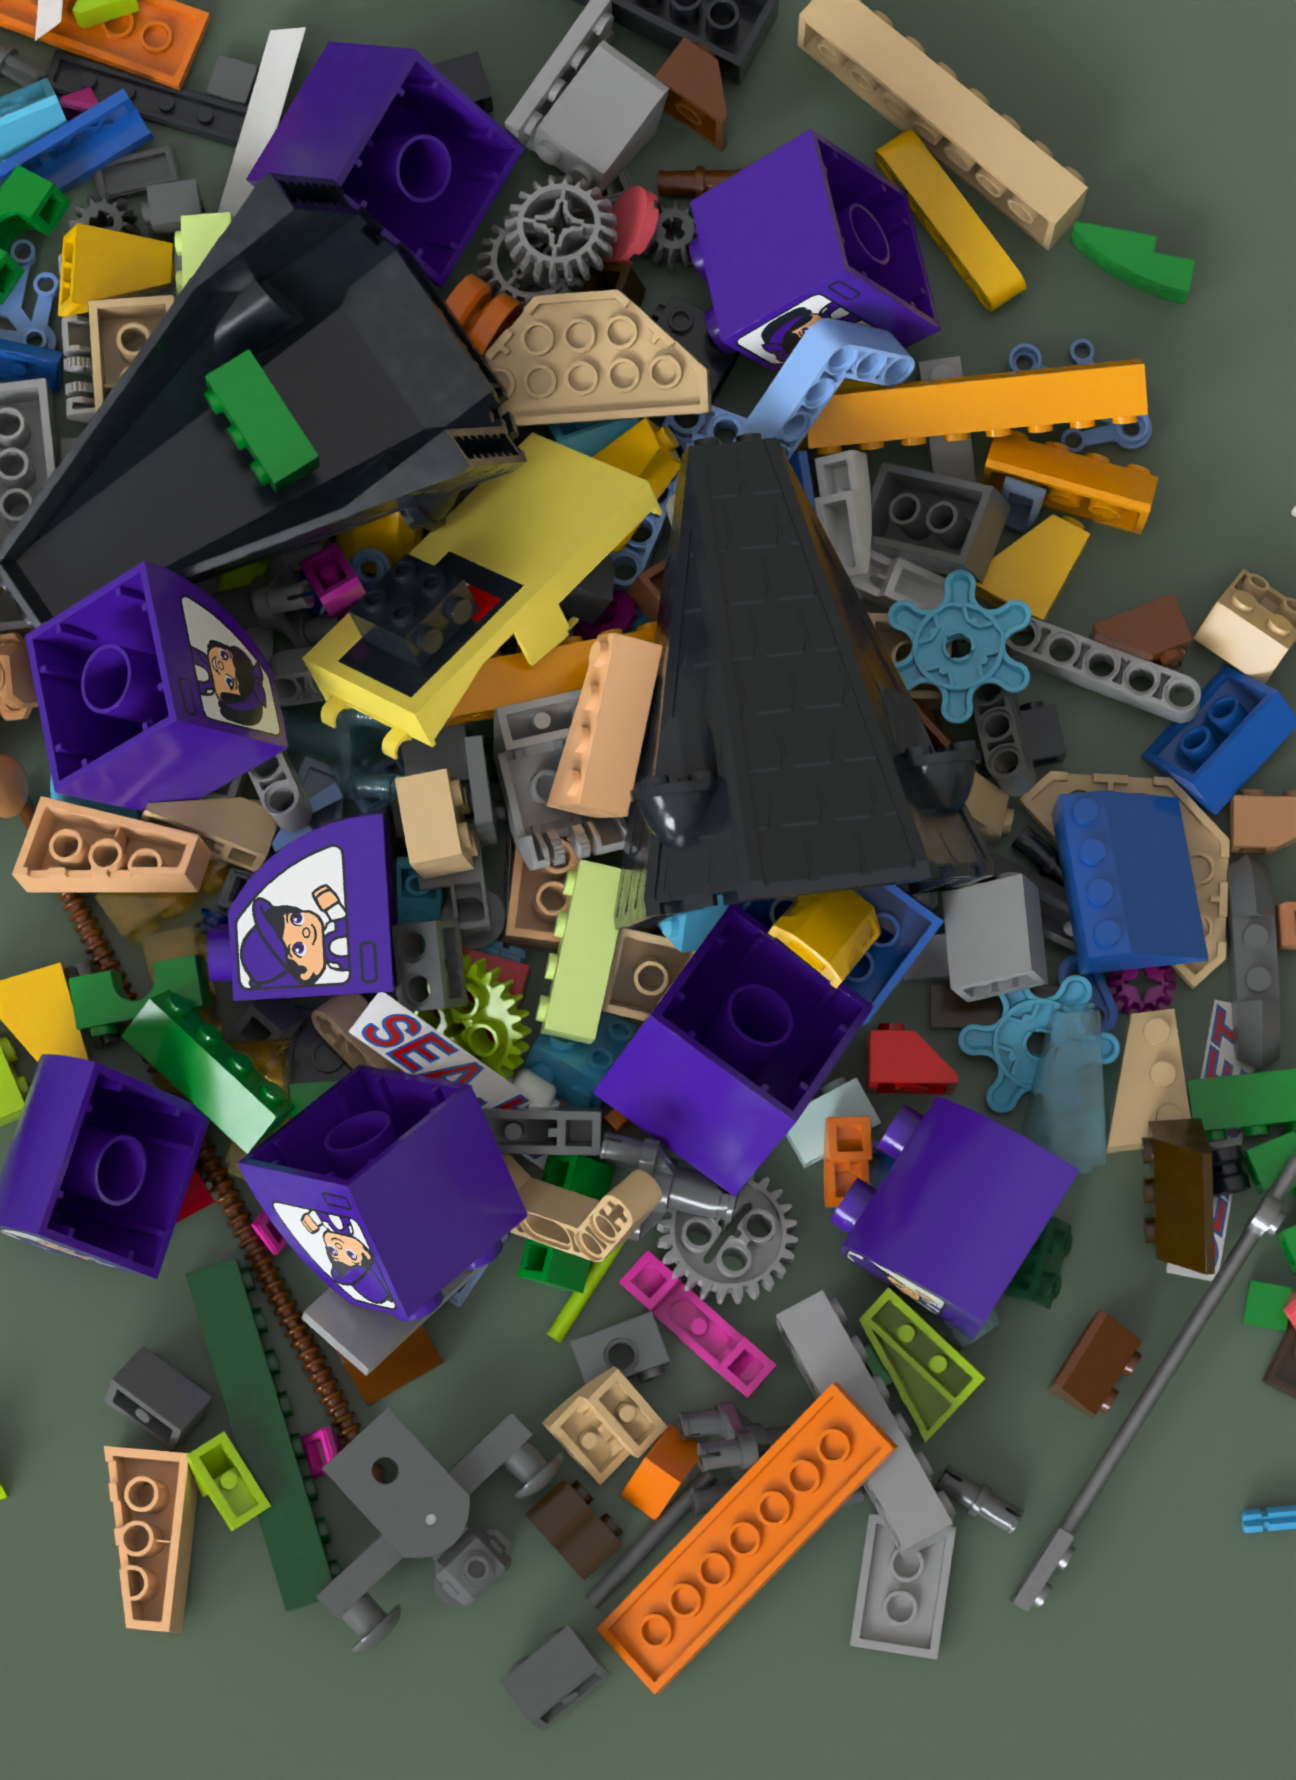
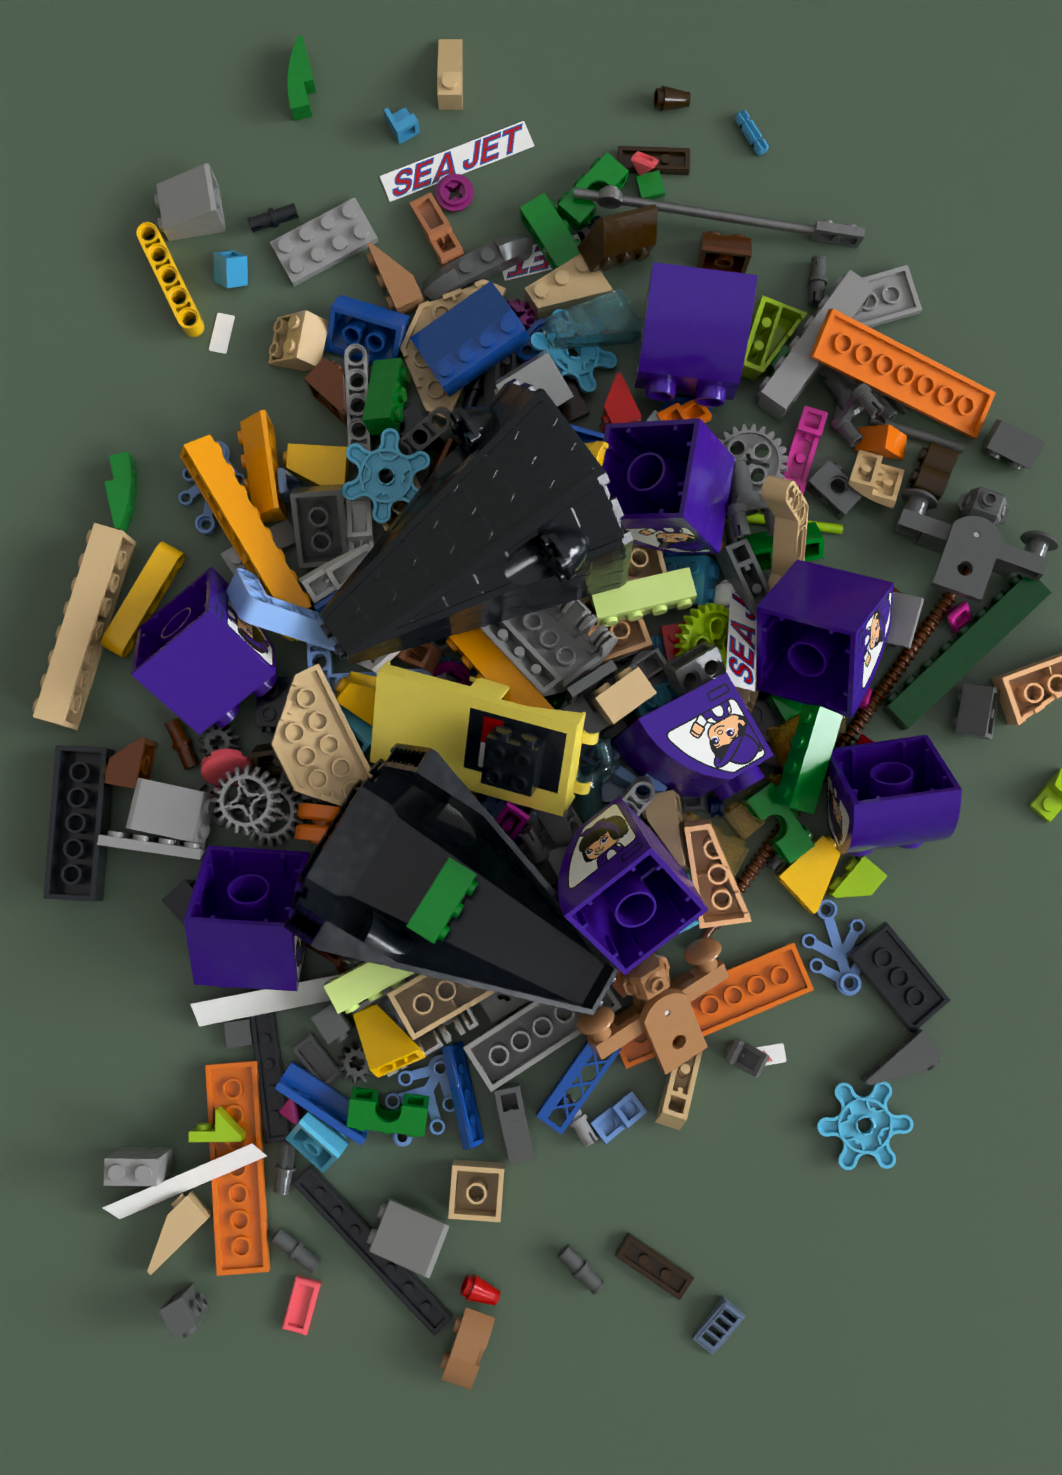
camera: 120 degrees left, 5 degrees up
lime slope [186,1431,271,1532] -> none
light nougat wedge [546,633,663,818] -> none
none -> green brick [362,358,411,436]

